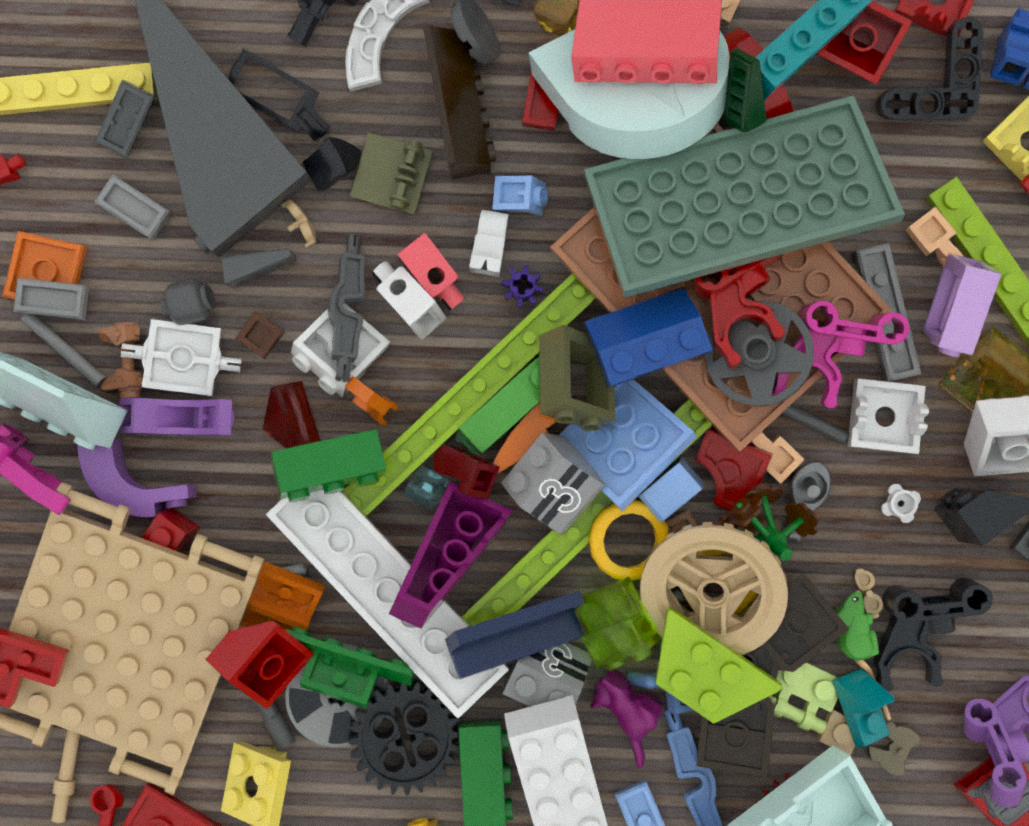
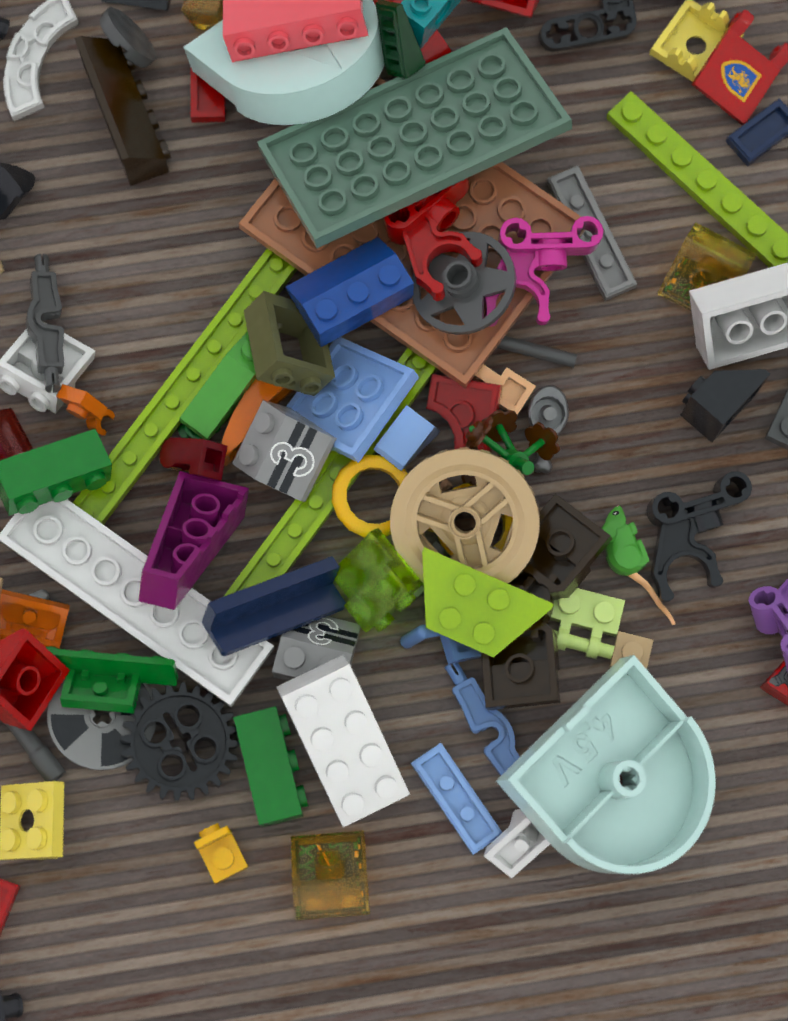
camera: 10 degrees left, 10 degrees down
olive hinge [350,132,433,215] -> none
white torso [372,261,447,340] -> none
coral torso [396,233,465,311] -> none
clear light blue plate [403,465,450,511] -> none
white leg [469,210,509,278] -> none
light blue bracket [492,175,548,216] -> none
dark purple gear [502,265,544,309] -> none
magenta animal [590,667,662,768] -> none
teal slope [832,668,895,747] -> none
white piece [847,378,929,454] -> none
tan piece [853,568,883,619] -> none
dark tan piece [868,721,921,776] -> none
white plate [881,484,921,523] -> none
light nougat plate [905,207,964,267] -> none
lavender window [922,253,1001,357] -> none

